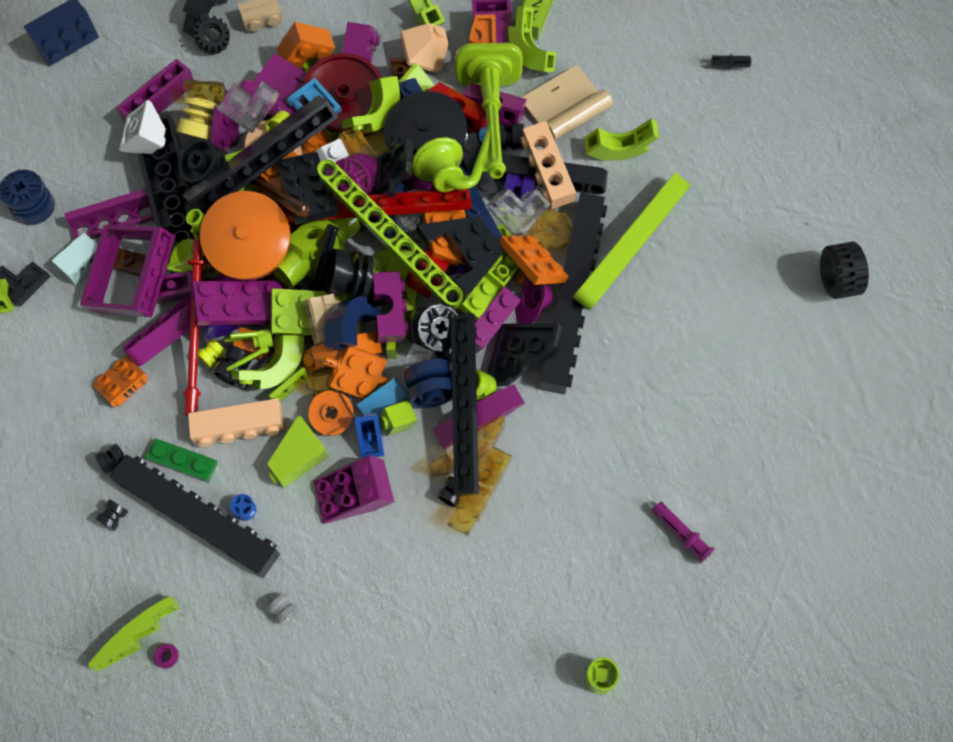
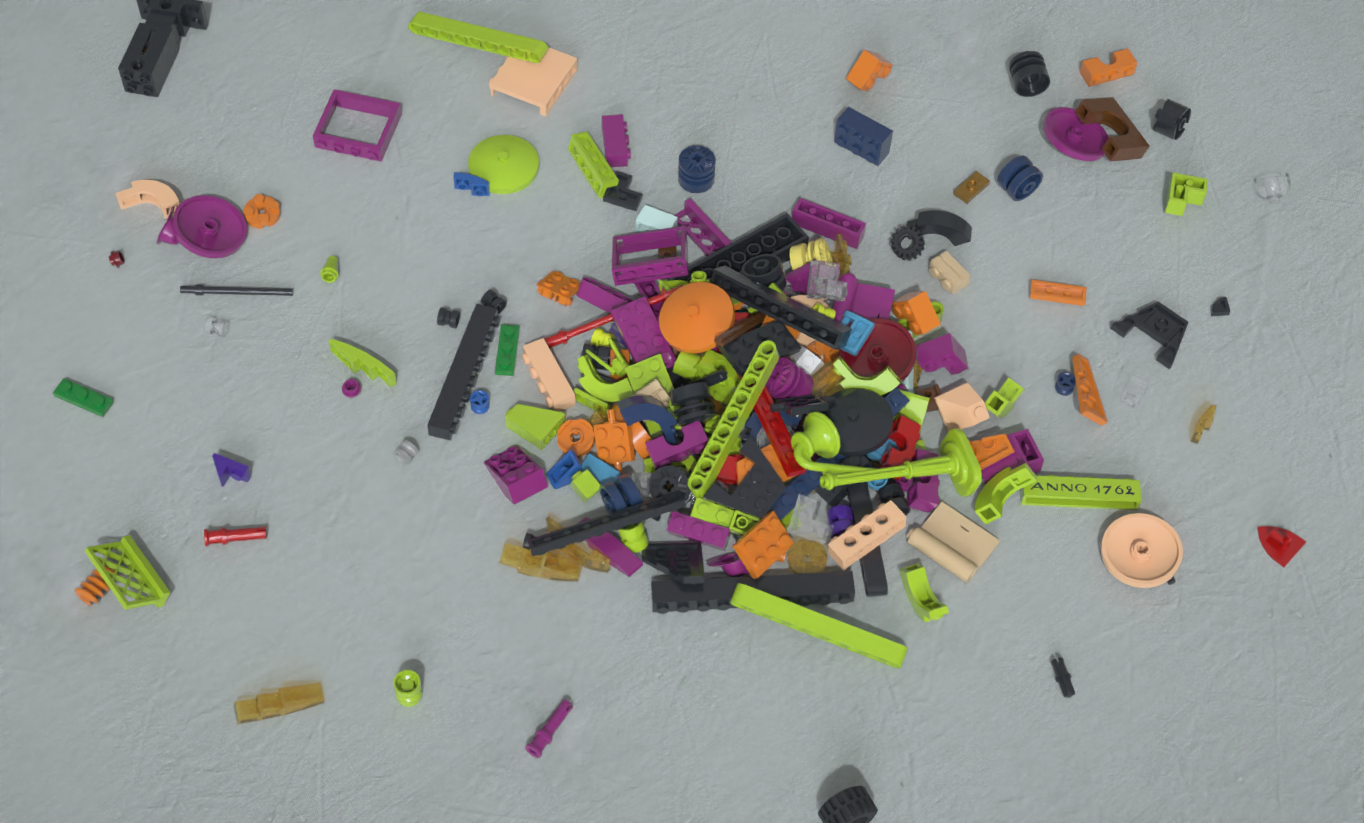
camera: 70 degrees right, 10 degrees down
white slope [119,100,166,154] -> none

